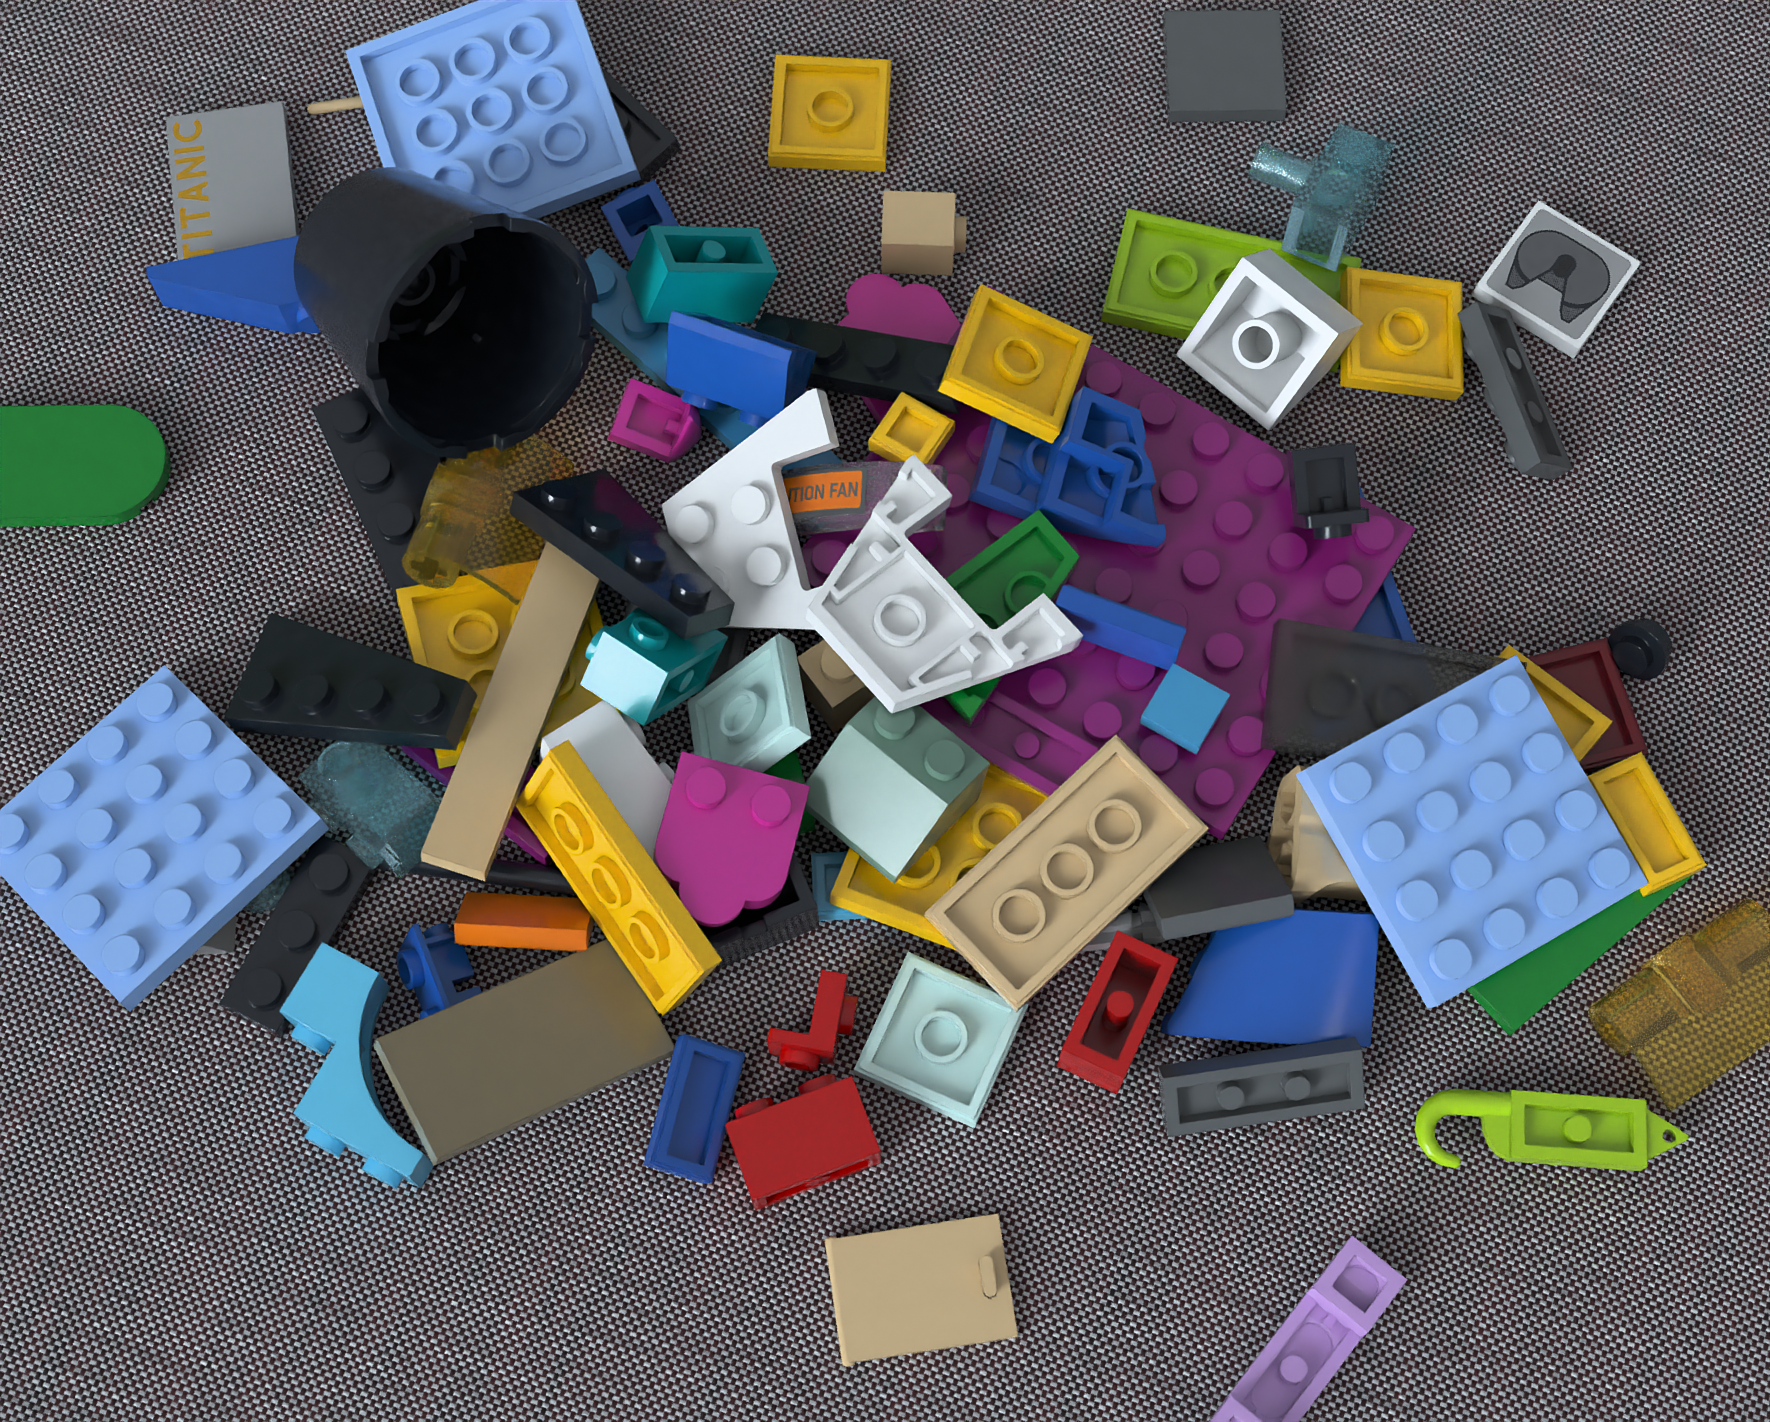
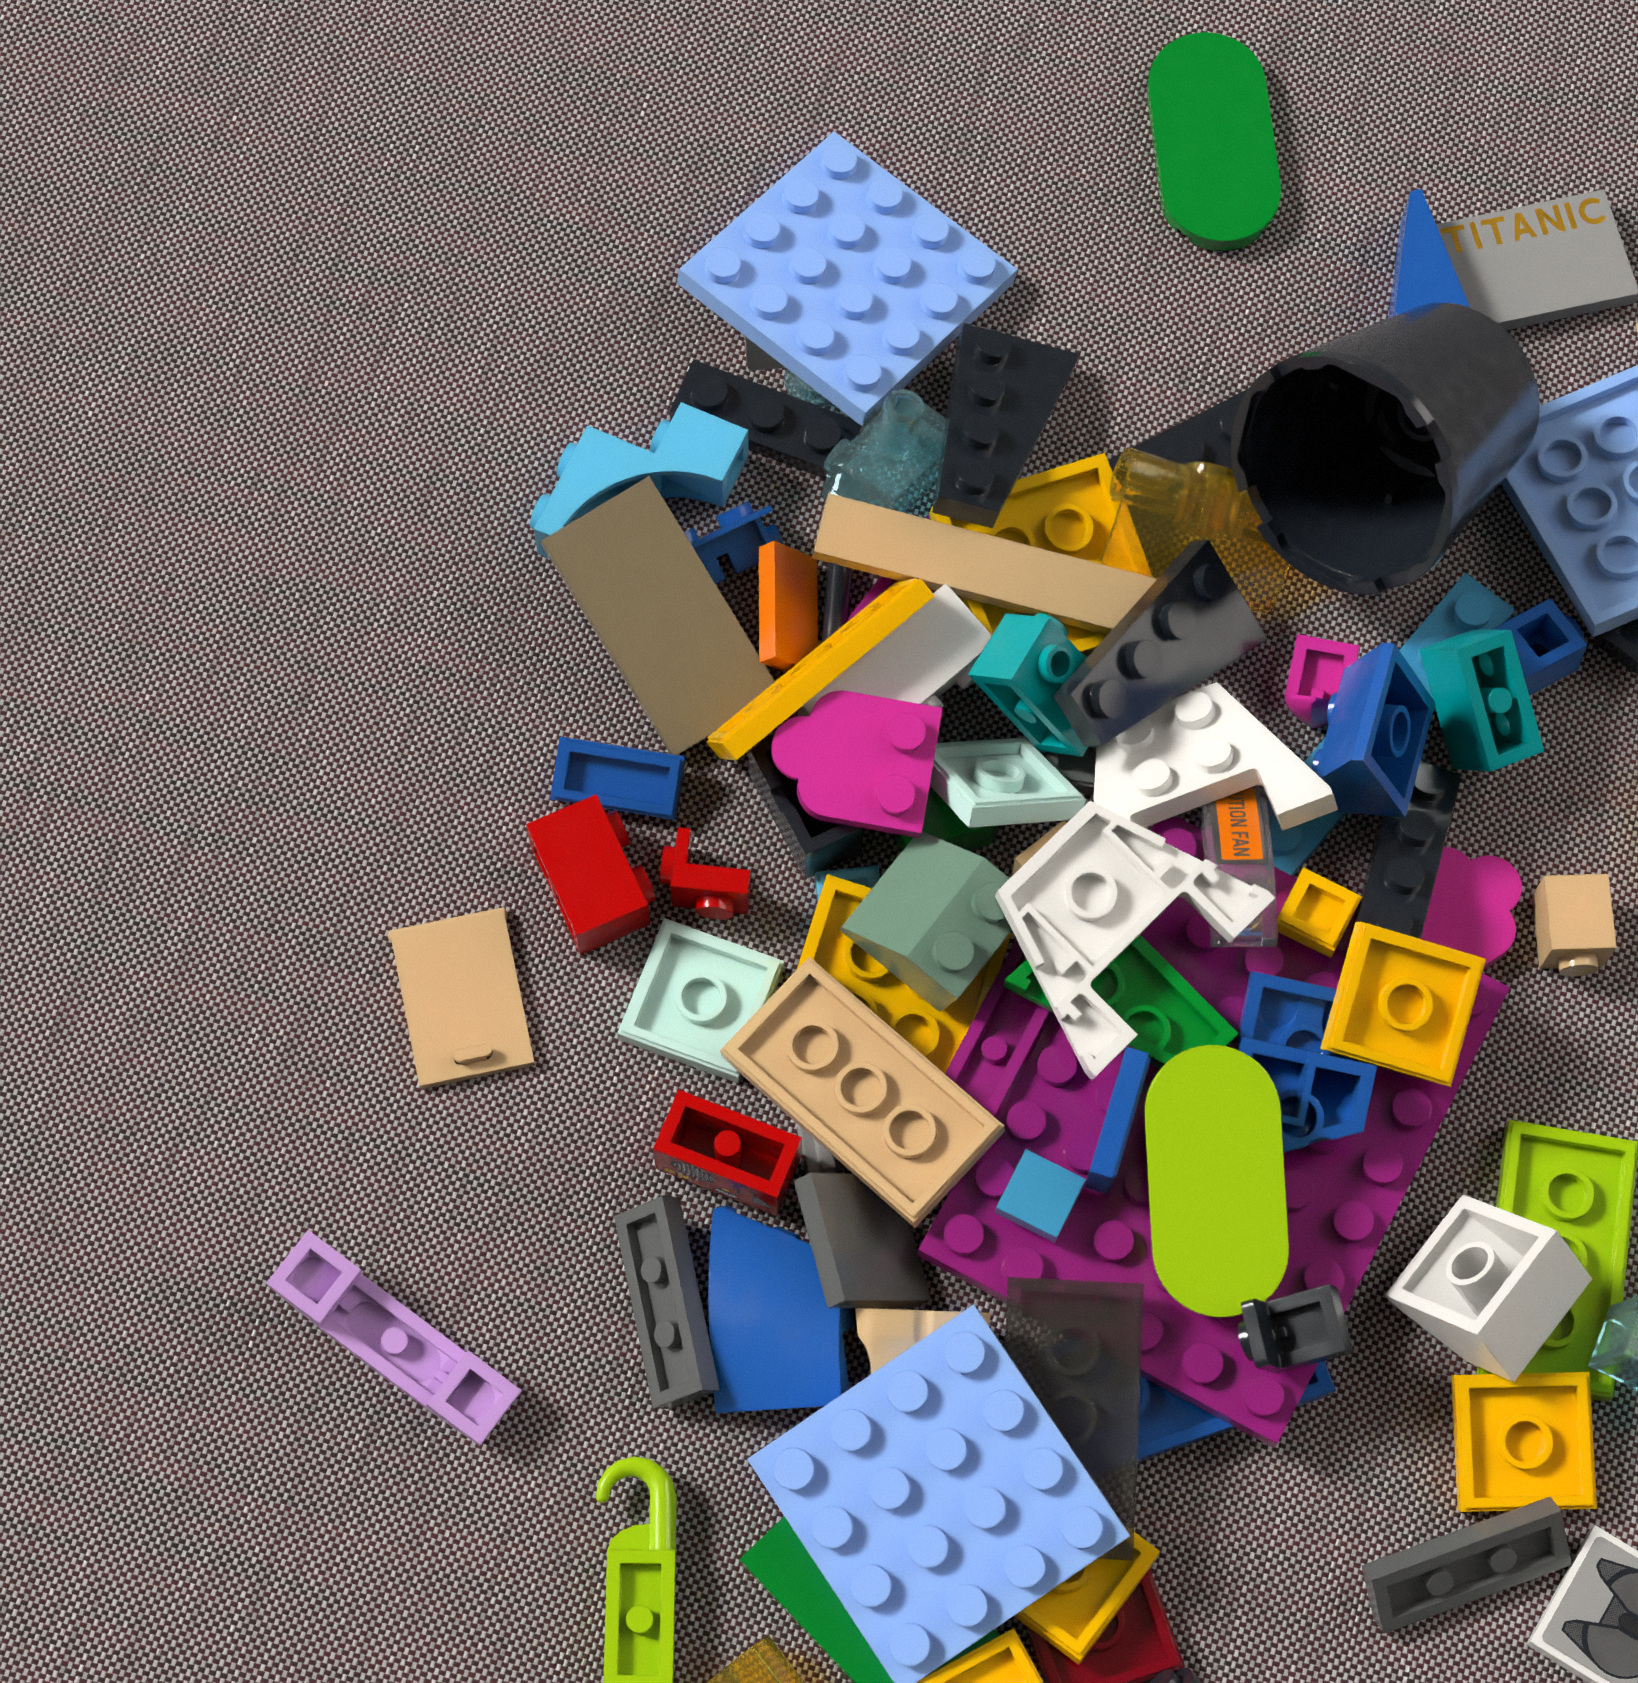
camera: 85 degrees right, 0 degrees up
none -> lime tile [1145,1045,1289,1317]

